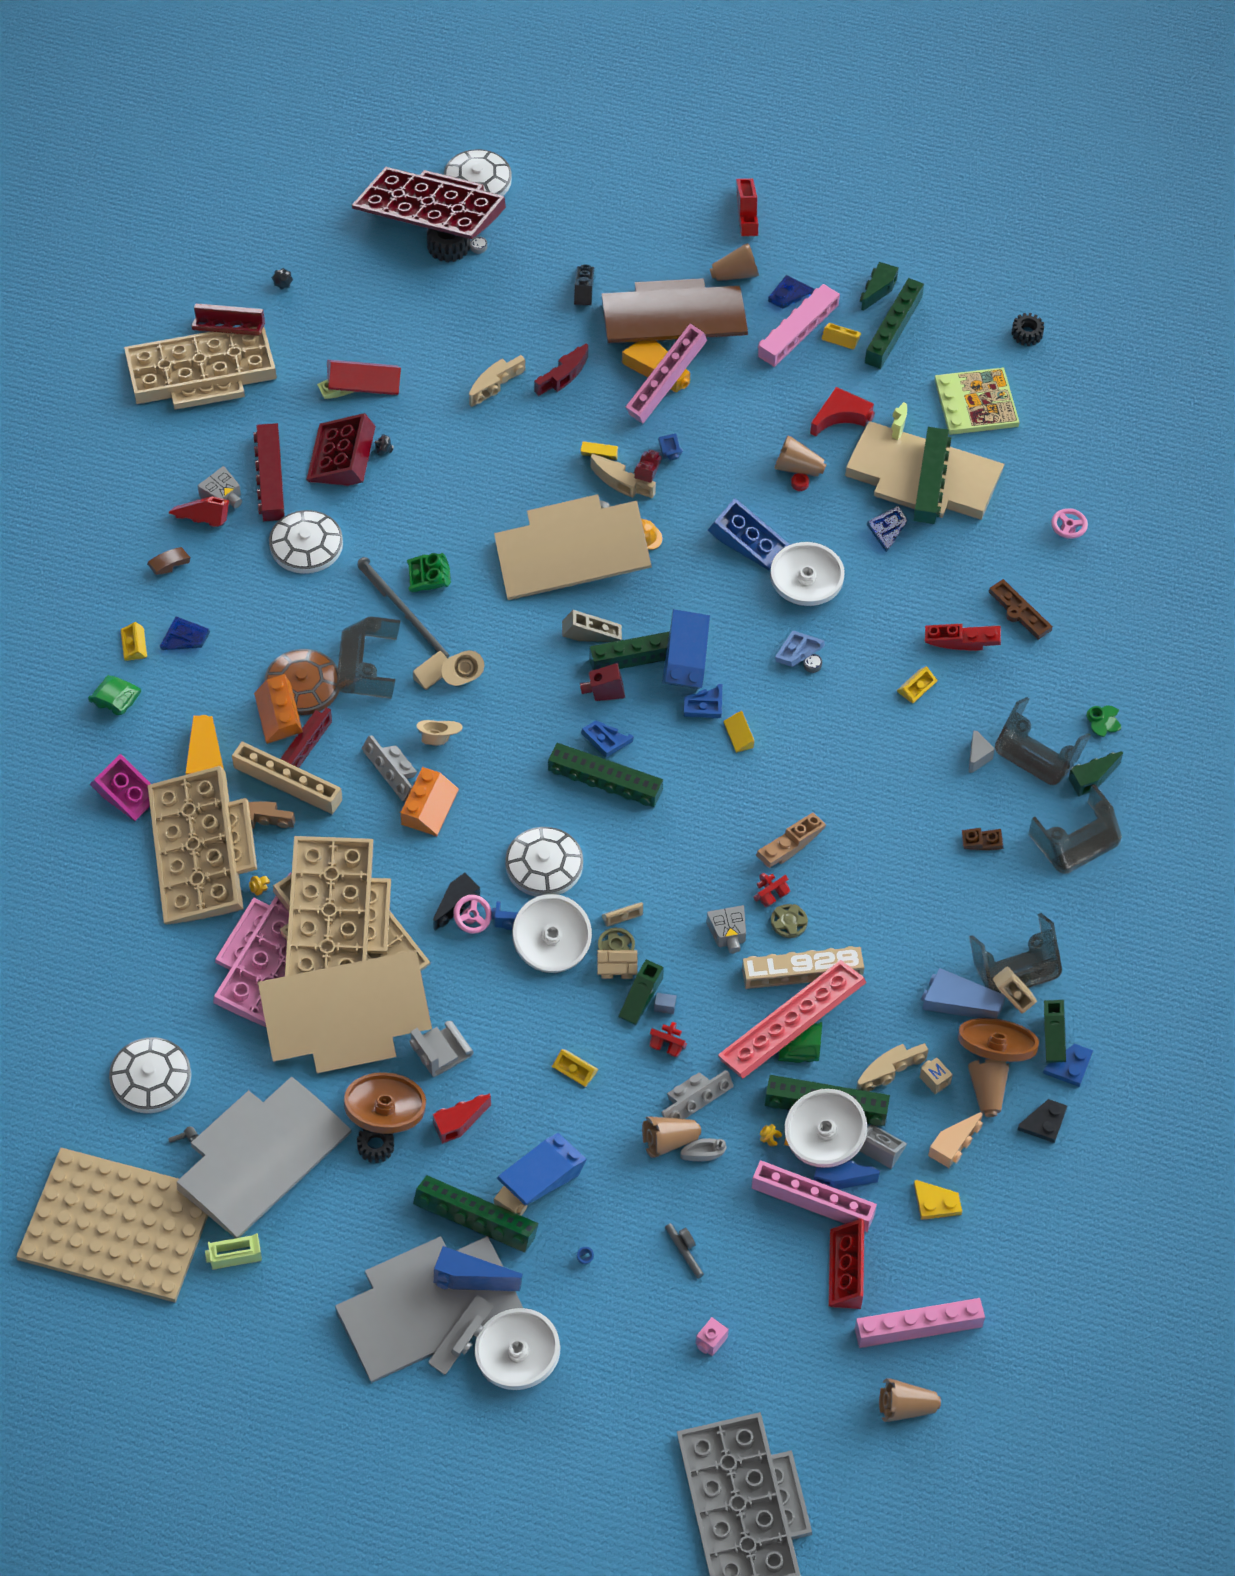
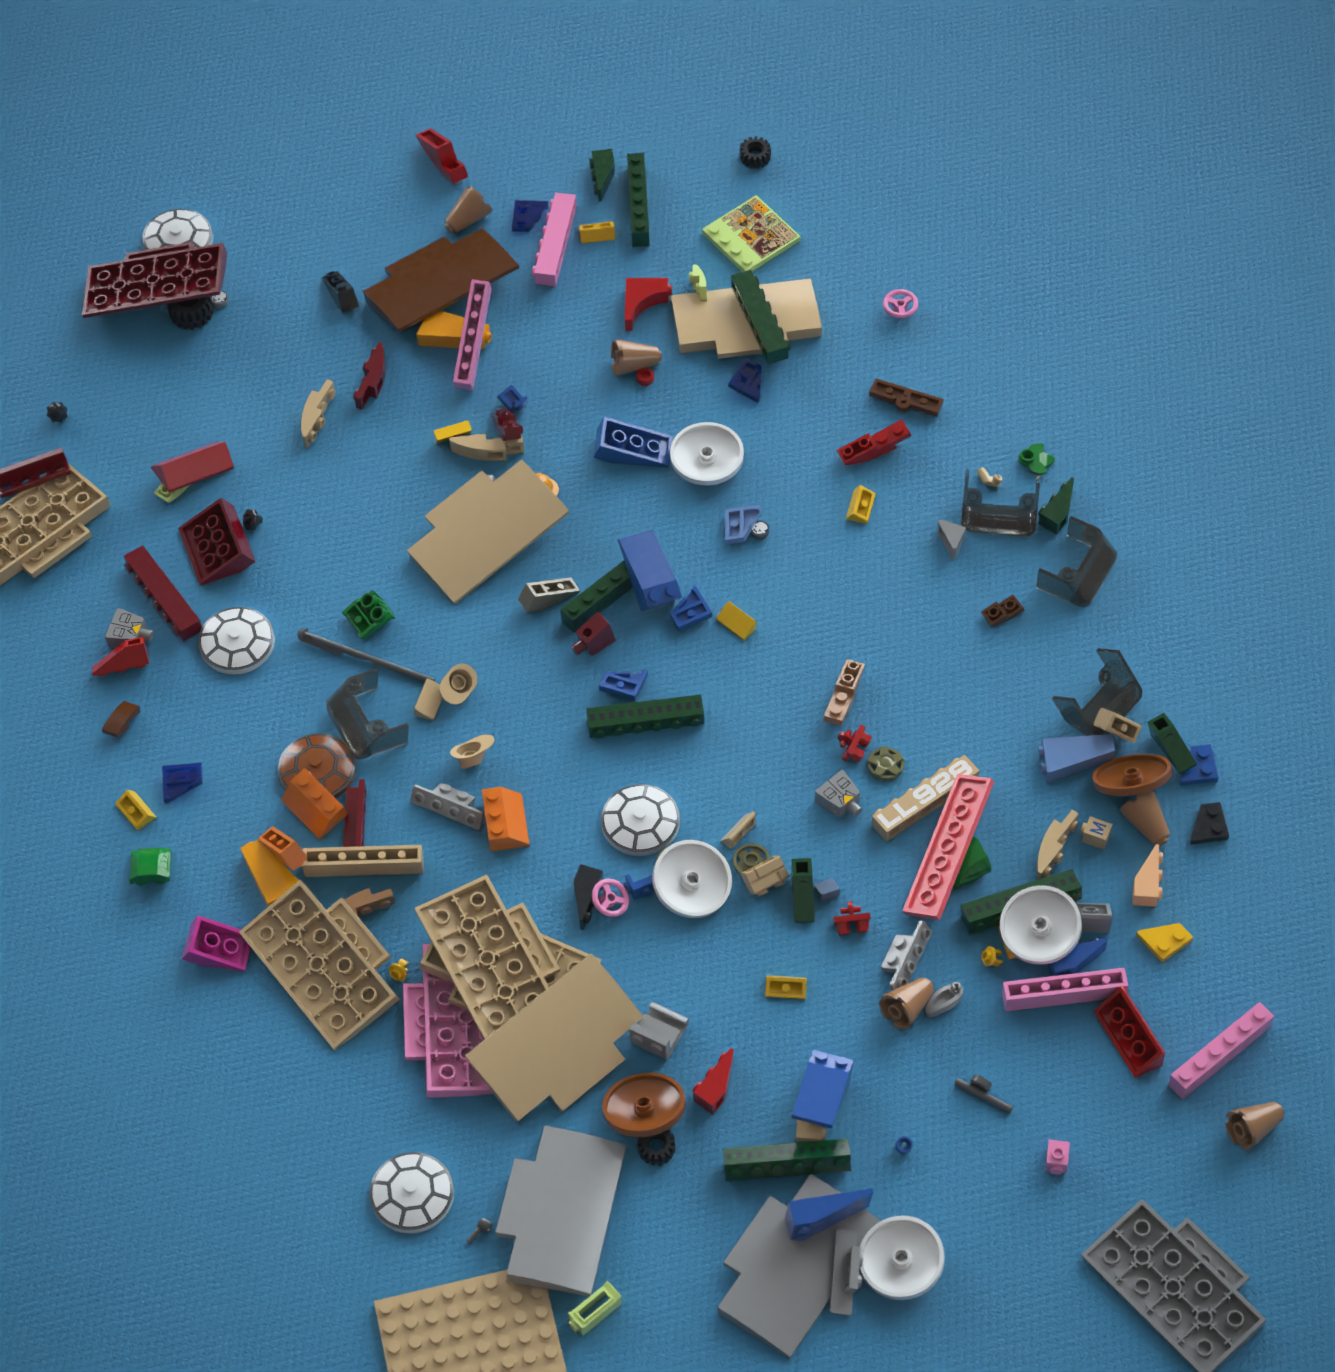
camera: 25 degrees left, 0 degrees up
none -> orange brick [258,826,308,871]
none -> tan arm [977,467,1002,488]

